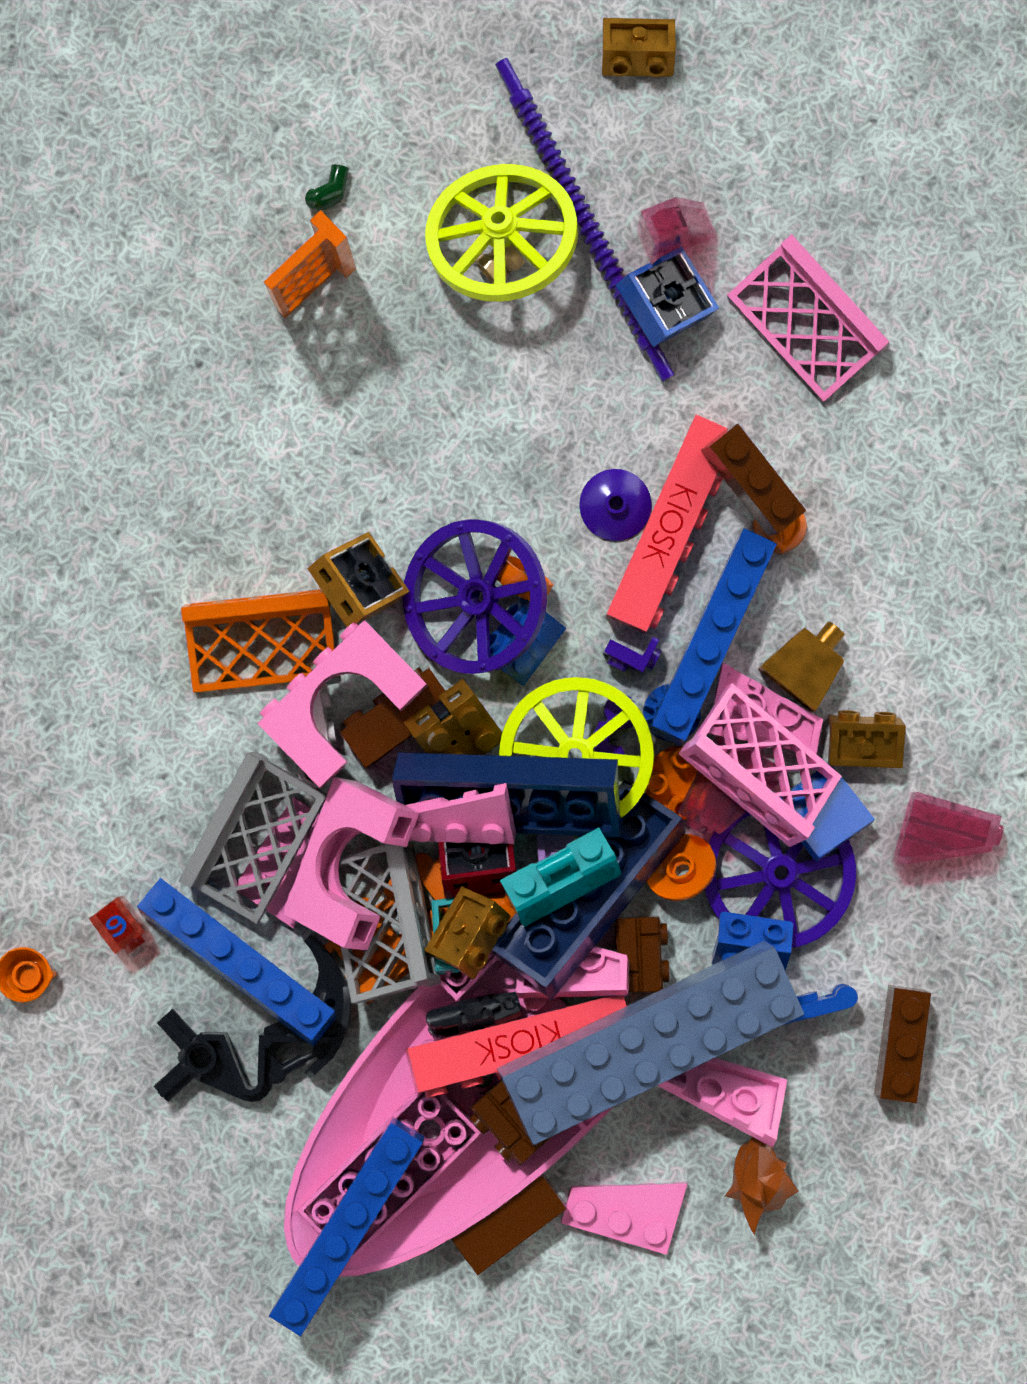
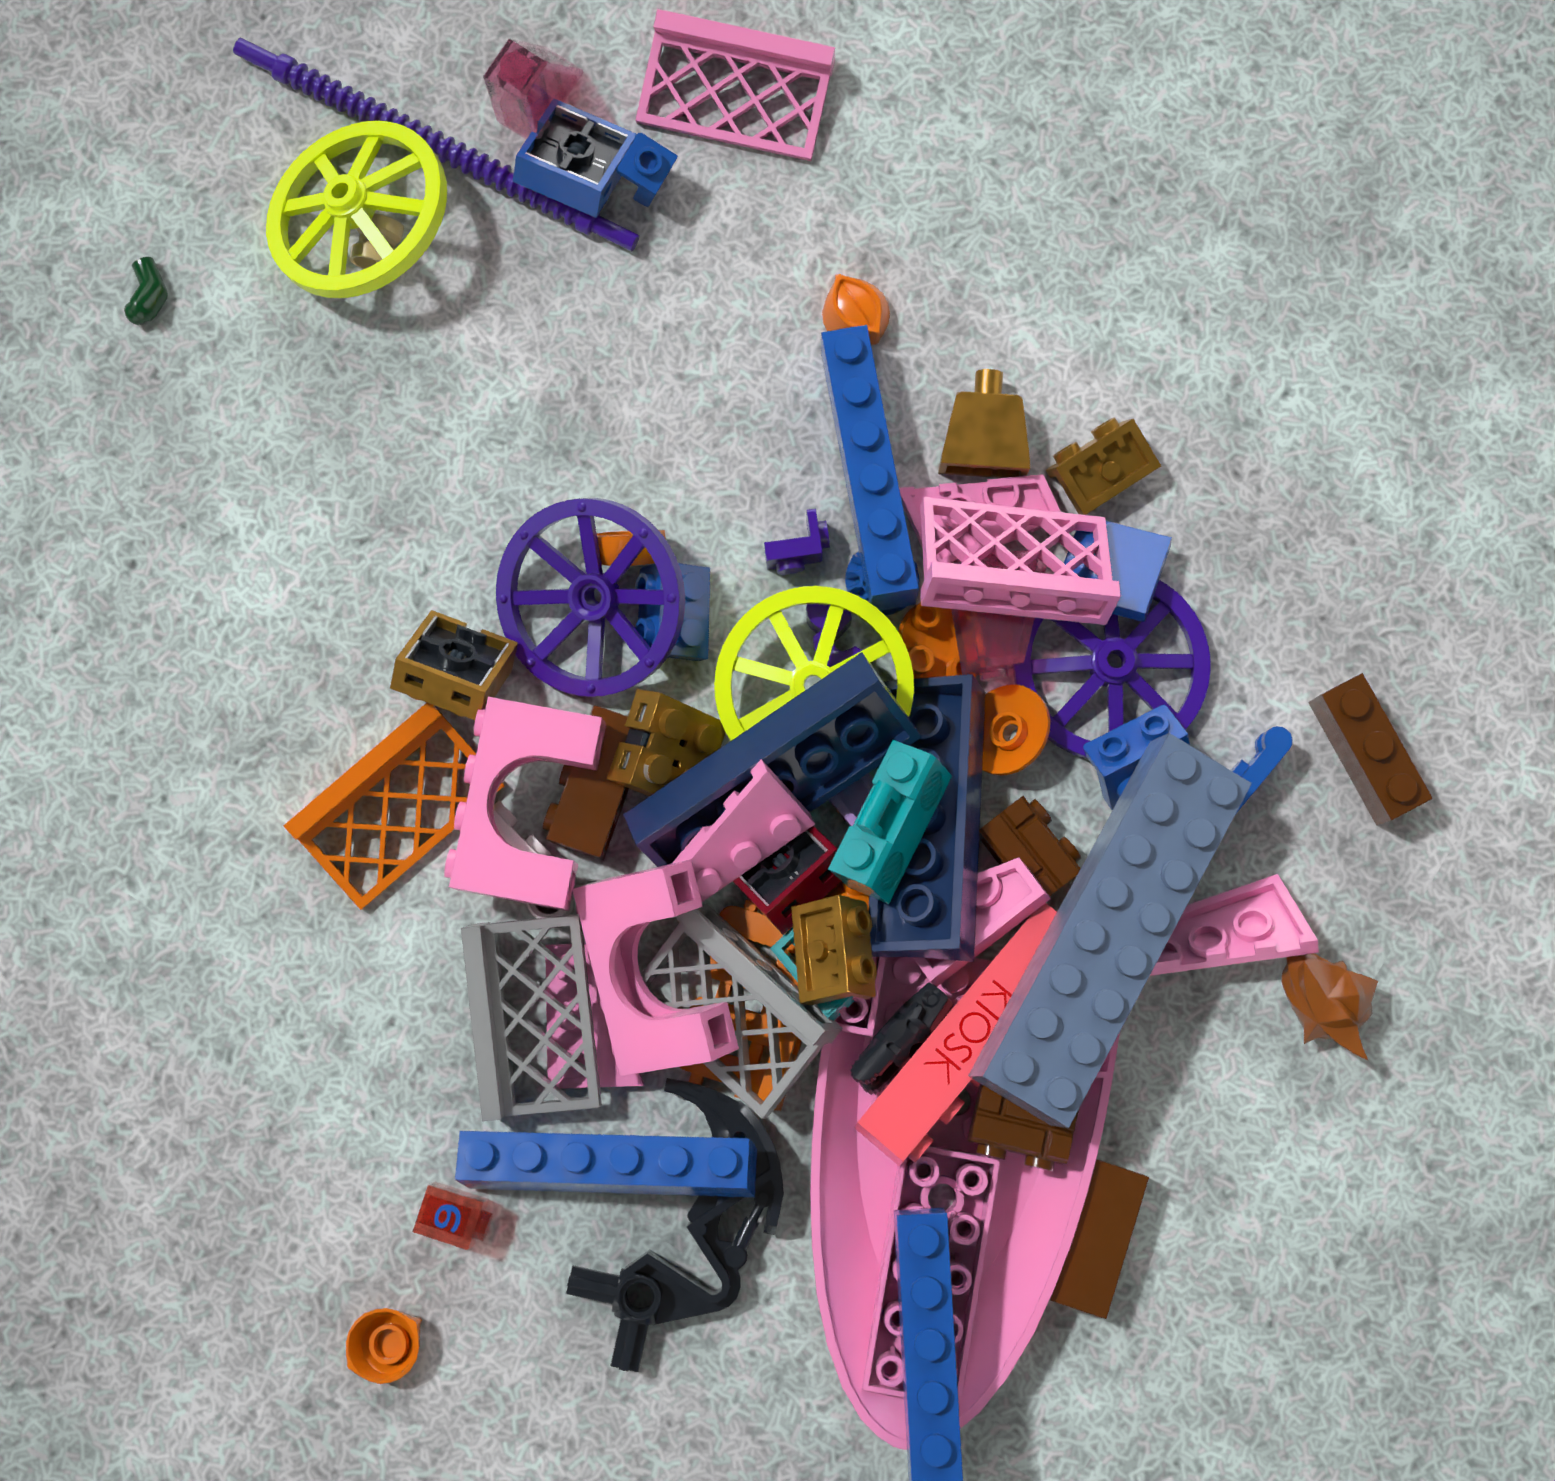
camera: 35 degrees left, 5 degrees down
orange fence [264,210,356,318] -> none
bright pink wing [561,1182,687,1255] -> none
dark purple dish [579,469,652,541] -> none
coral brick [606,414,727,634] -> none
reddish brown brick [701,424,806,536] -> none
clear pink slope [891,792,1004,865] -> none
none -> blue bracket [616,133,678,208]

